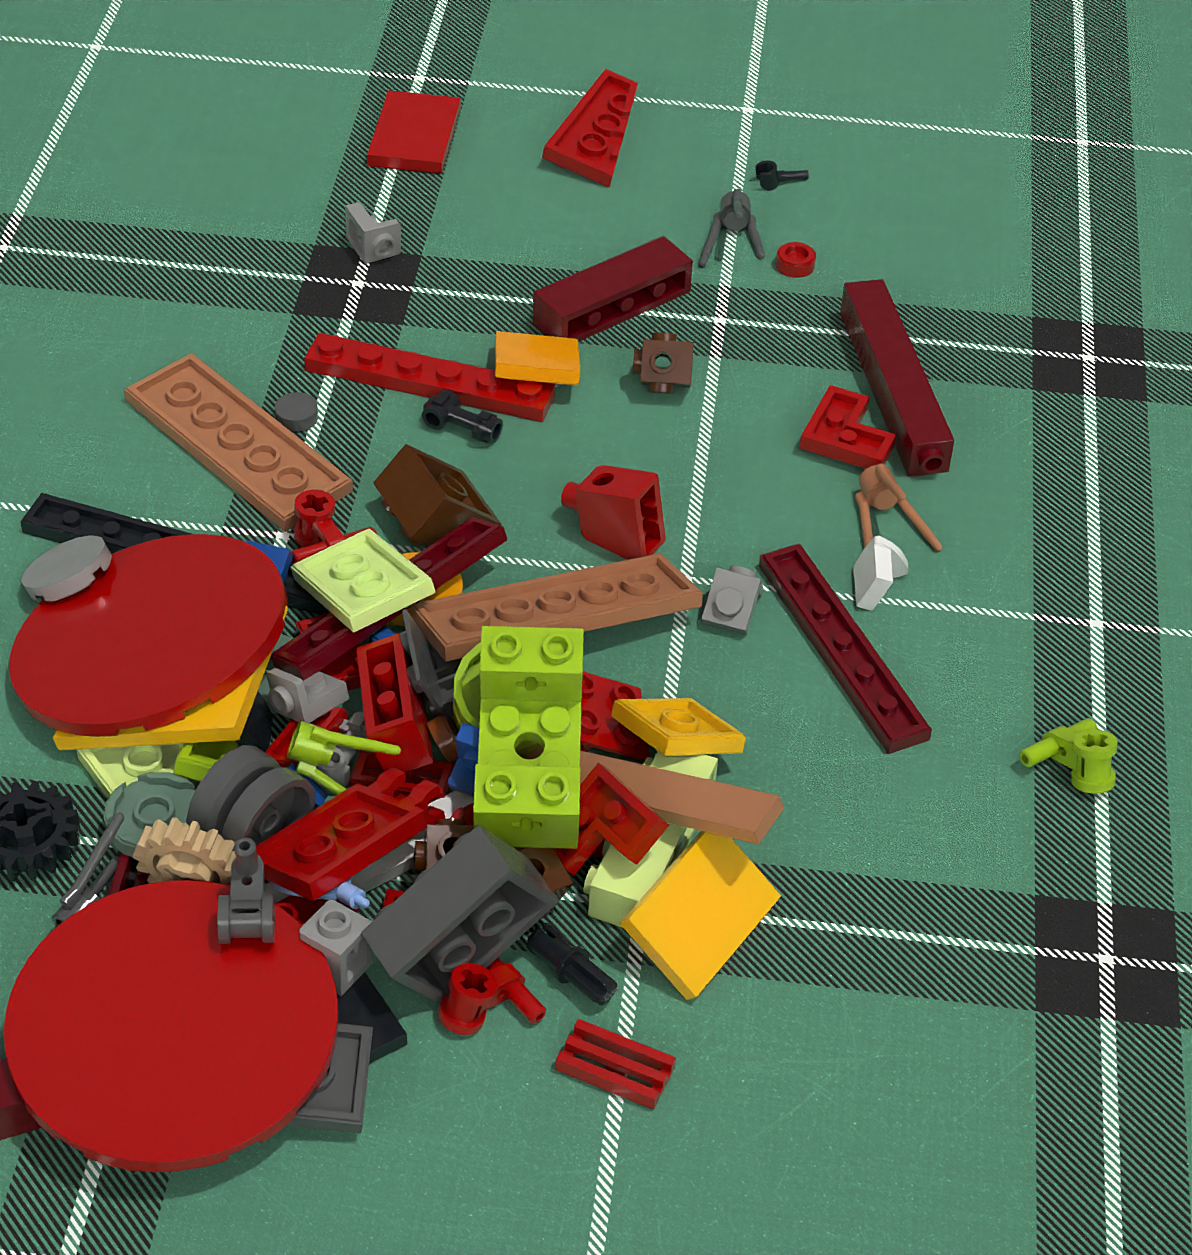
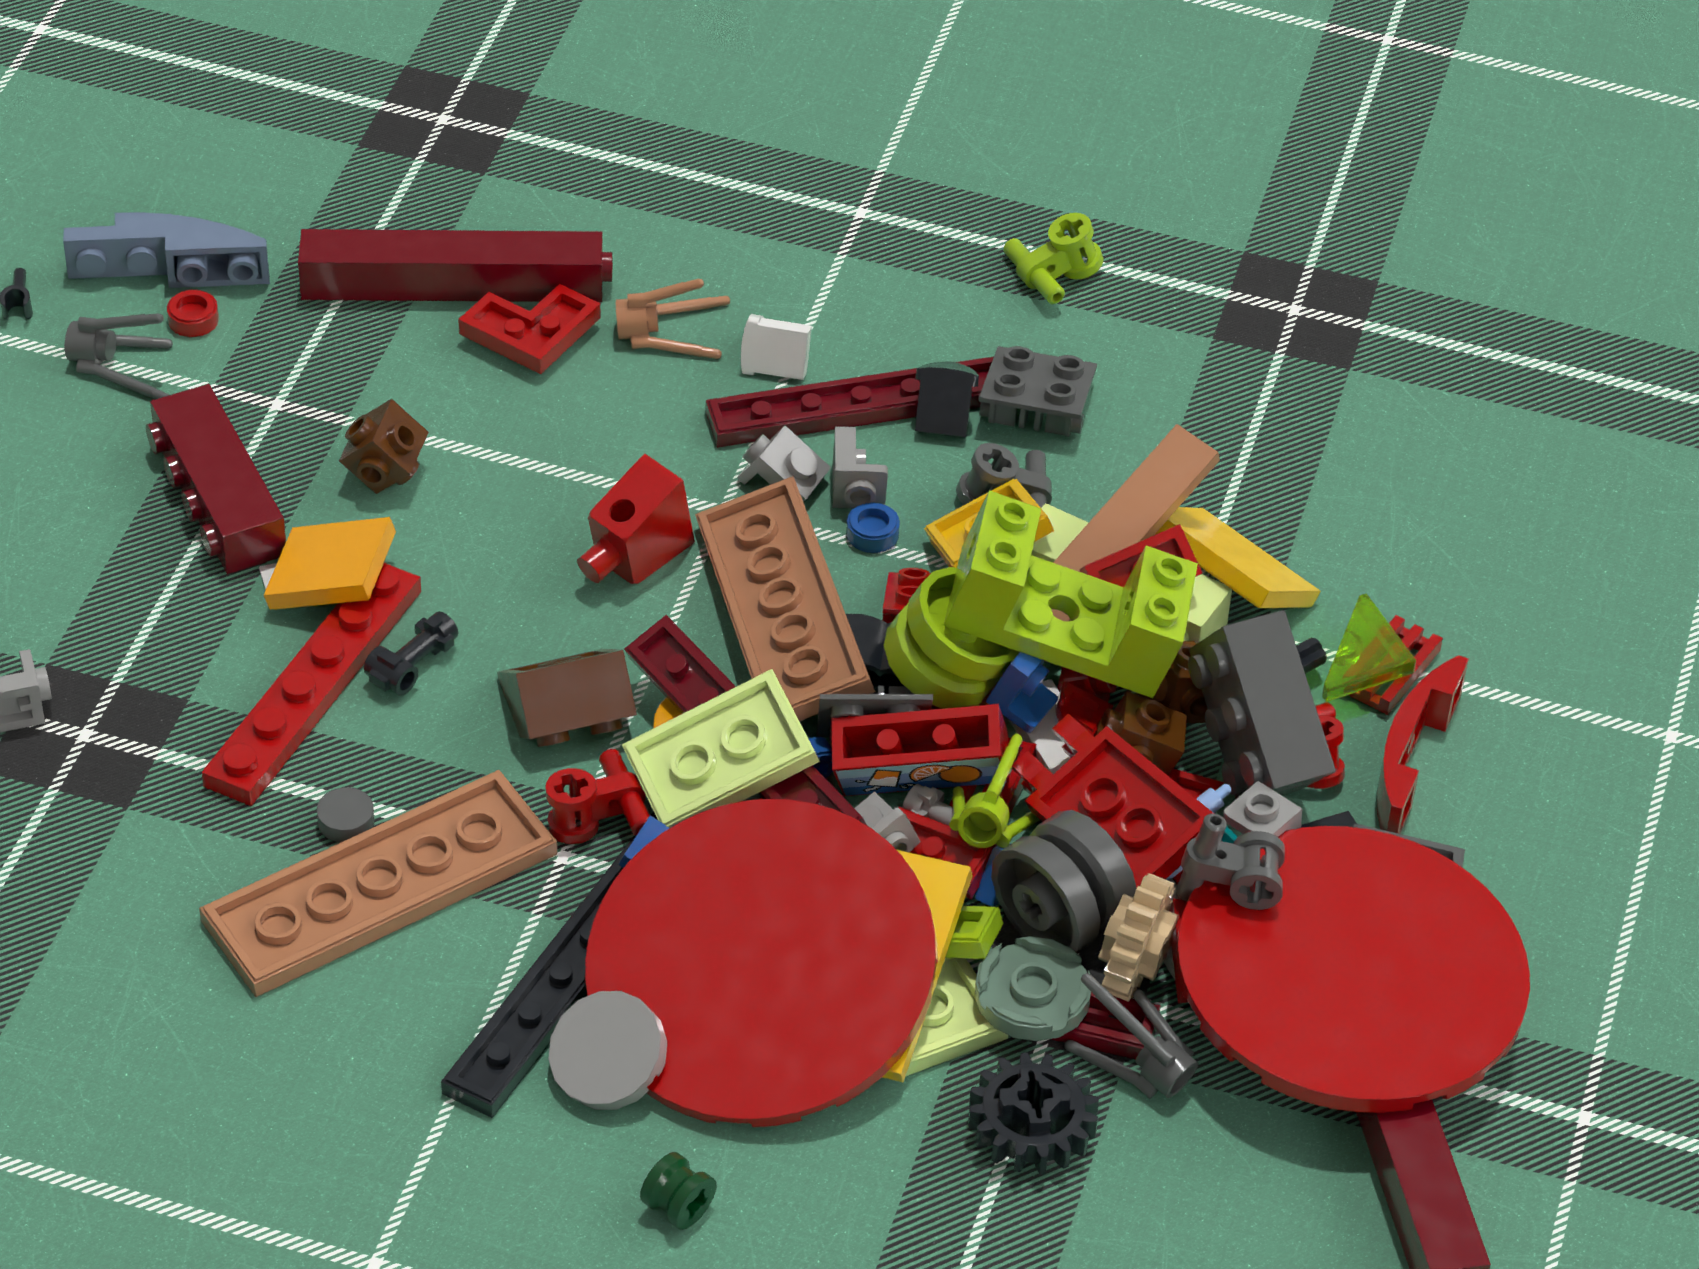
camera: 80 degrees left, 0 degrees up
none -> sand blue slope [63,212,270,288]
none -> light grey bracket [832,426,888,508]
none -> blue tile [846,503,900,553]
none -> black tile [915,361,979,437]
none -> dark grey piece [956,443,1052,508]
none -> dark grey hinge [979,346,1097,437]
none -> clear neon green tile [1322,593,1416,702]
none -> red slope [1377,655,1469,834]

